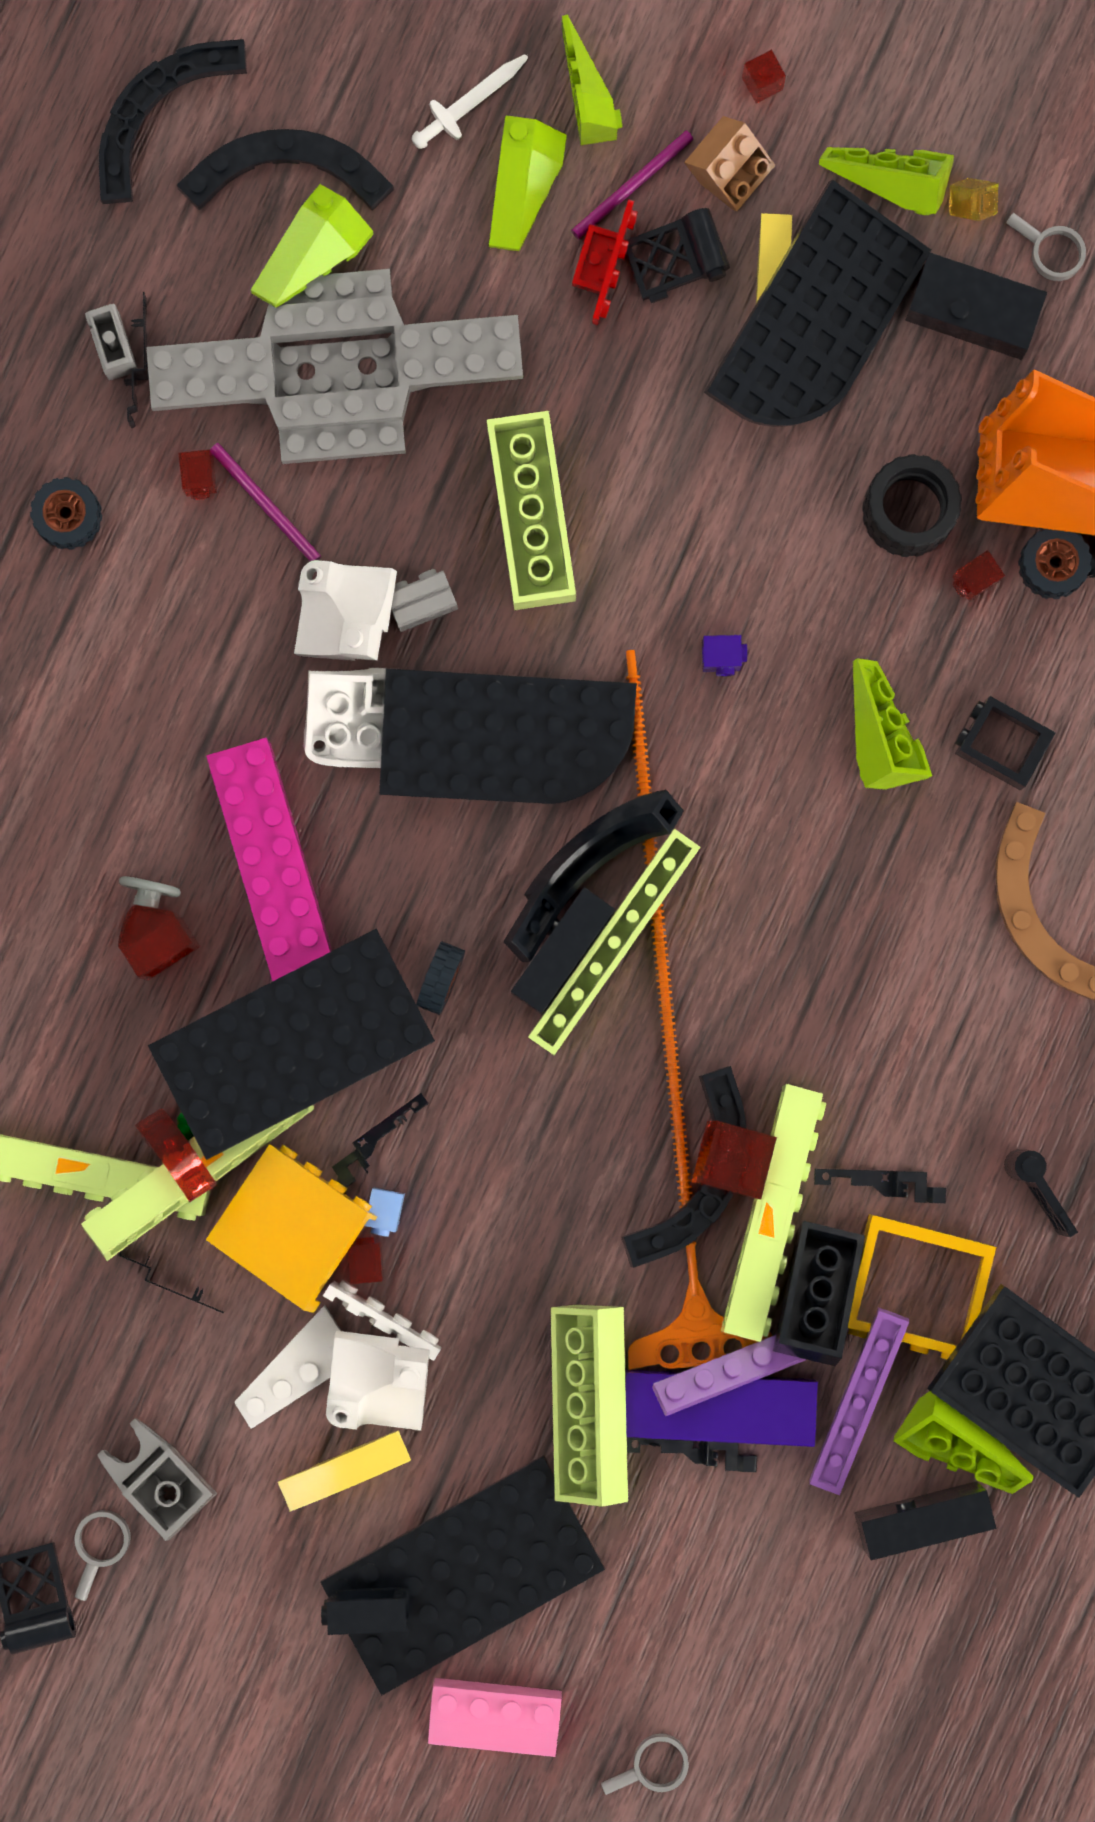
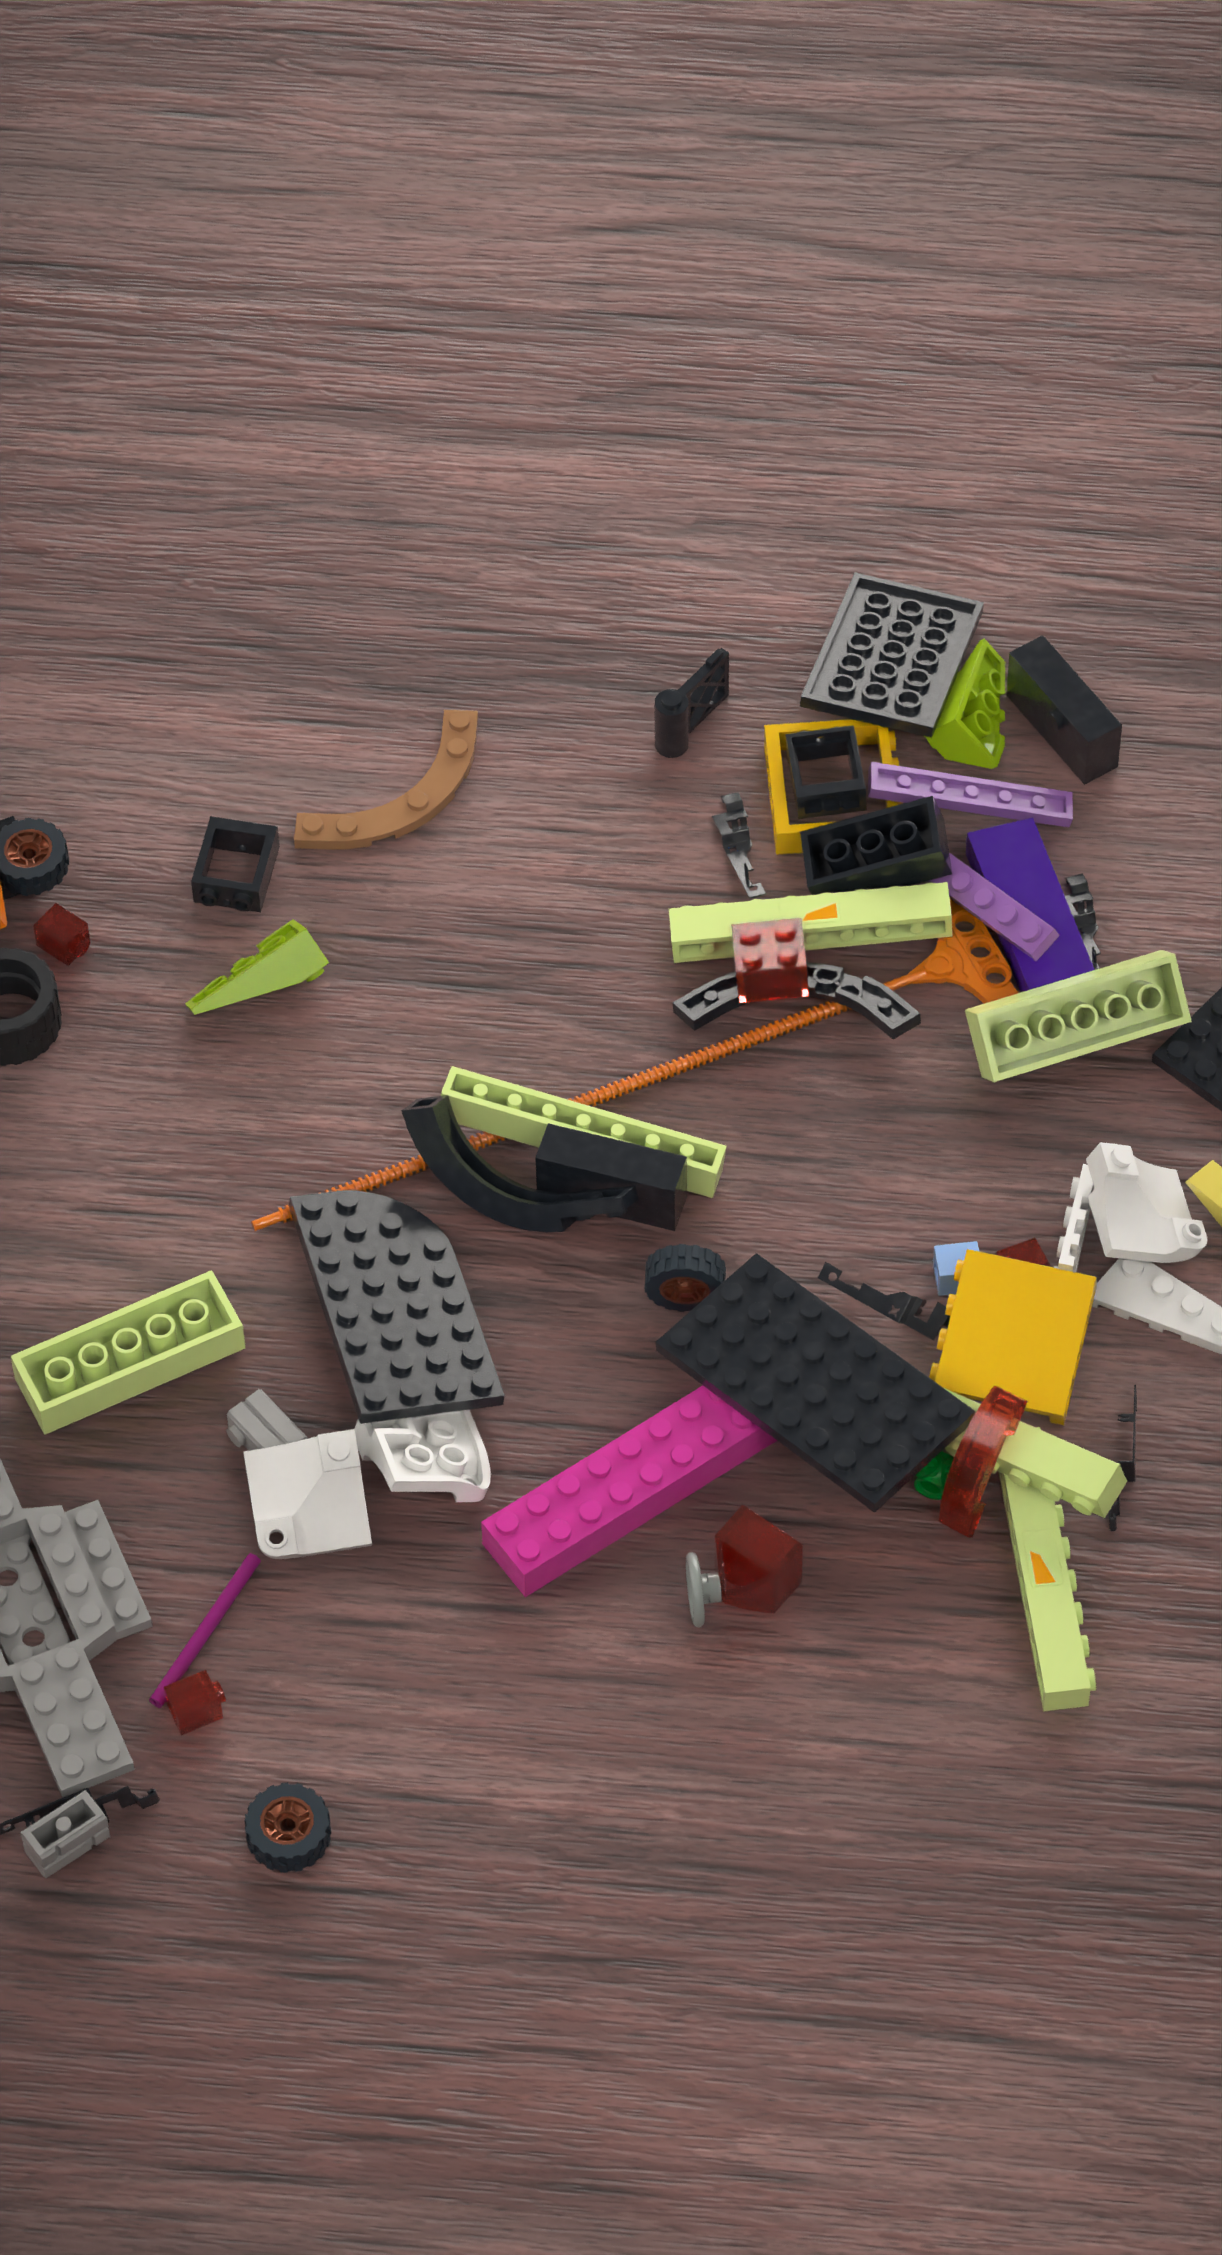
camera: 110 degrees left, 30 degrees down
dark purple brick [702,635,747,677] -> none
none -> black window [785,725,867,819]

